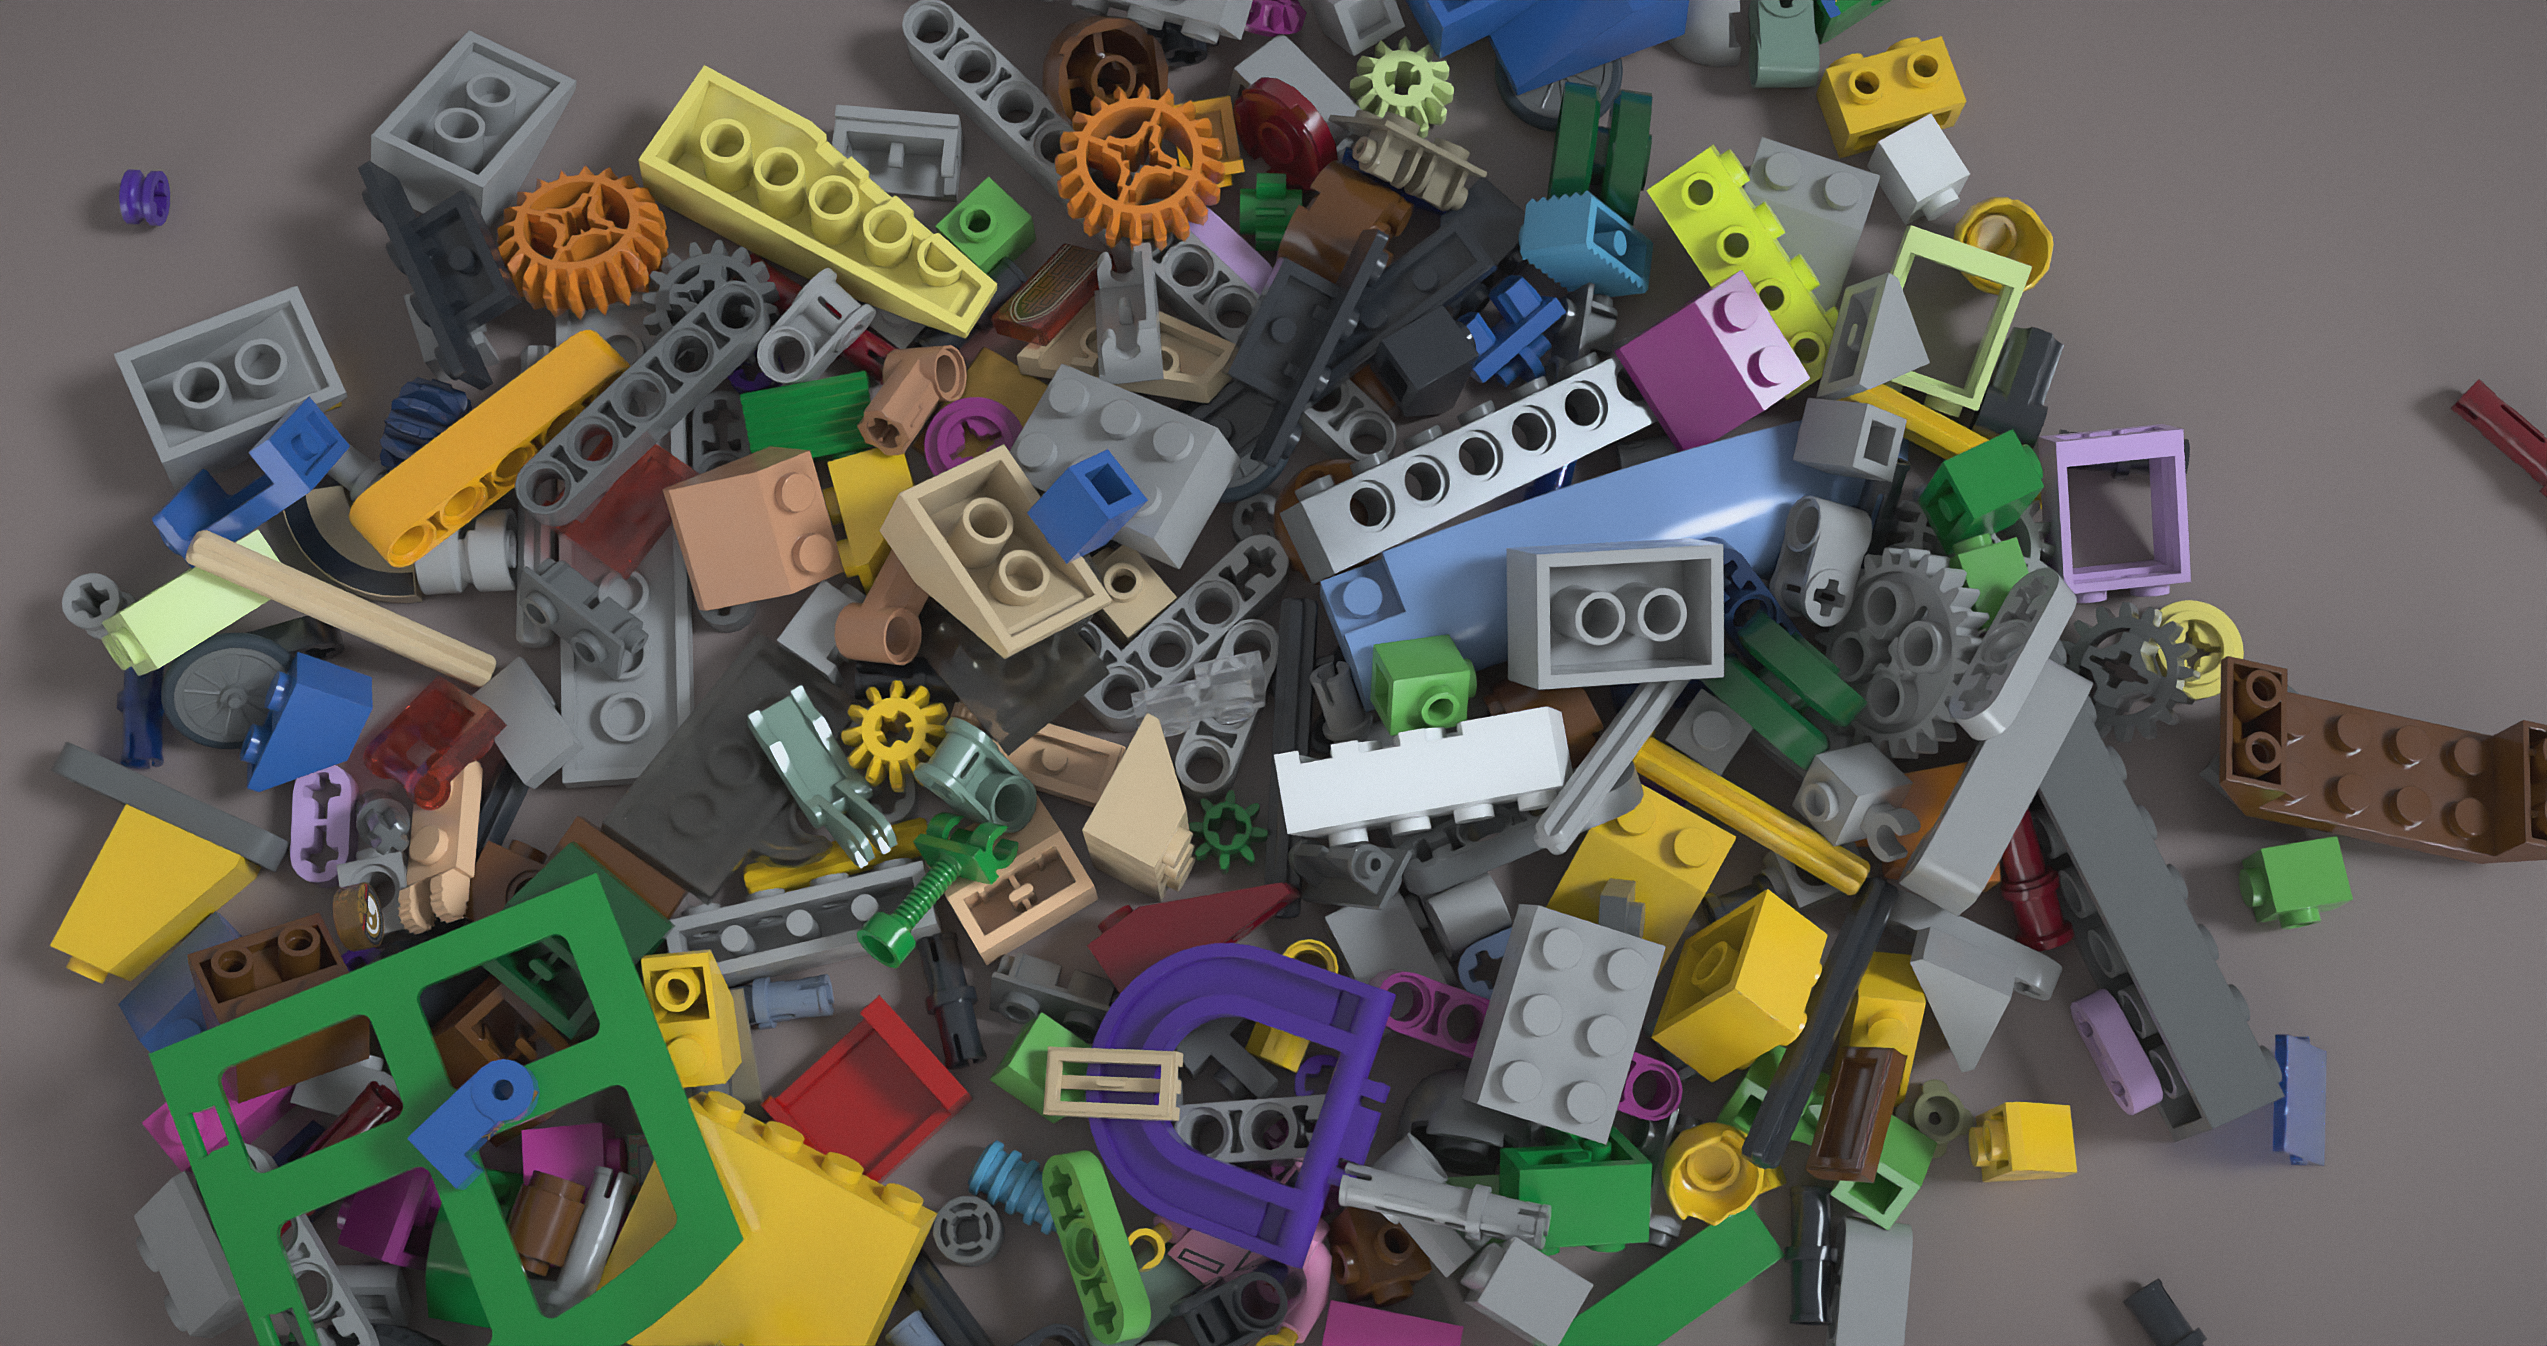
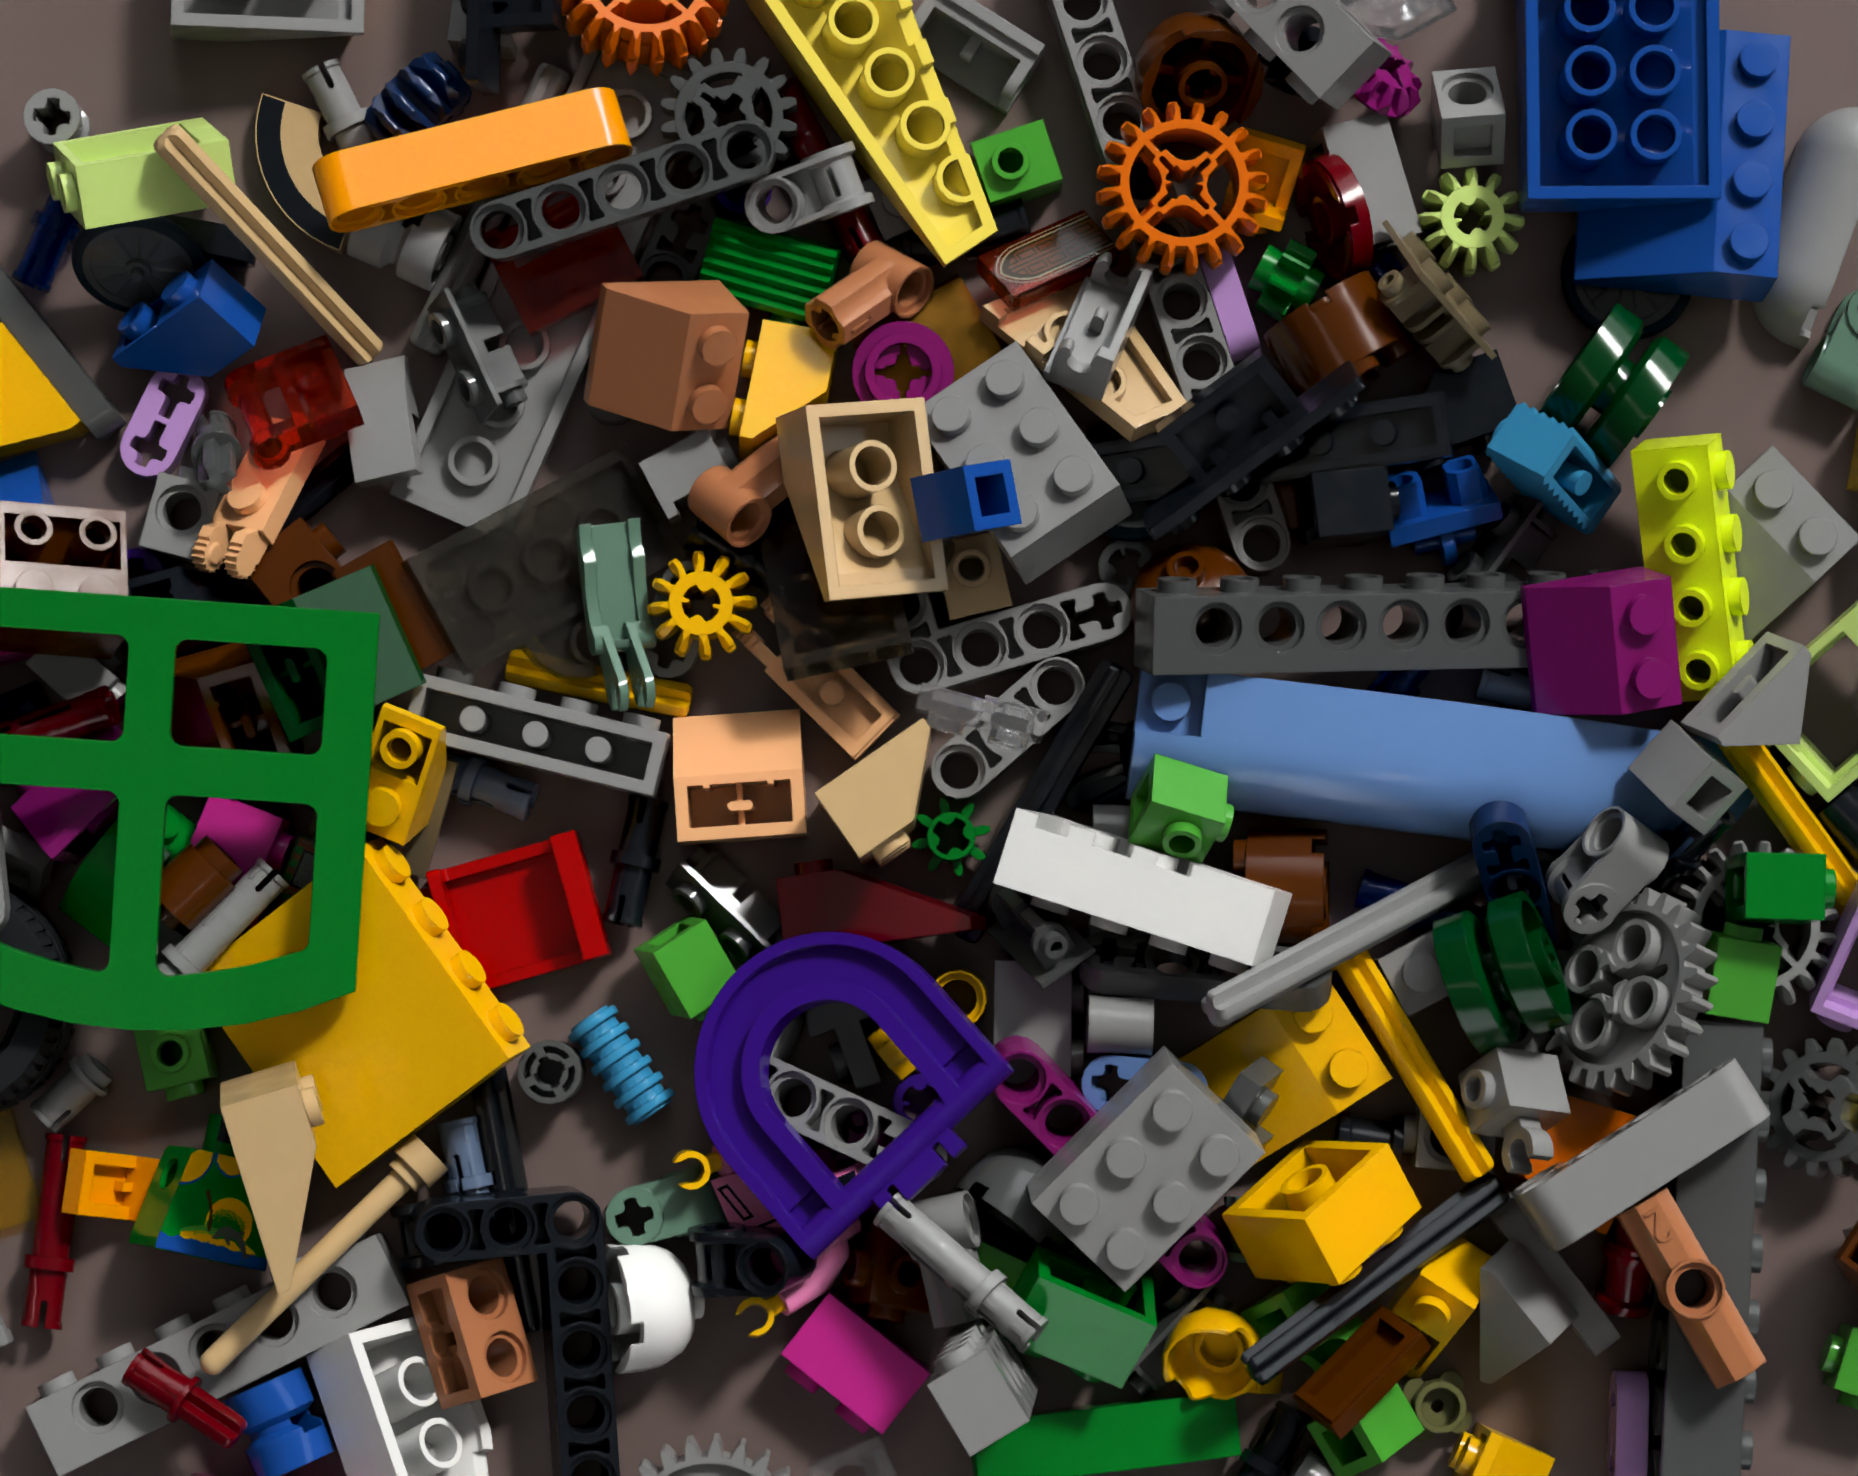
camera: 30 degrees right, 10 degrees up
blue panel [152,396,350,569] -> none
clear orange tile [333,882,384,952] -> none
blue leg [407,1059,540,1190] -> none
green bar [857,812,1019,968] -> none
sand green piece [913,717,1037,833] -> none
bright green beam [1042,1150,1151,1345] -> none
tan tile [1043,1047,1183,1121] -> none
light grey pin [1309,661,1373,744] -> none
light grey brick [1506,538,1724,690] -> none
light grey beam [1949,568,2077,740] -> none
none -> nougat piece [1616,1186,1767,1389]

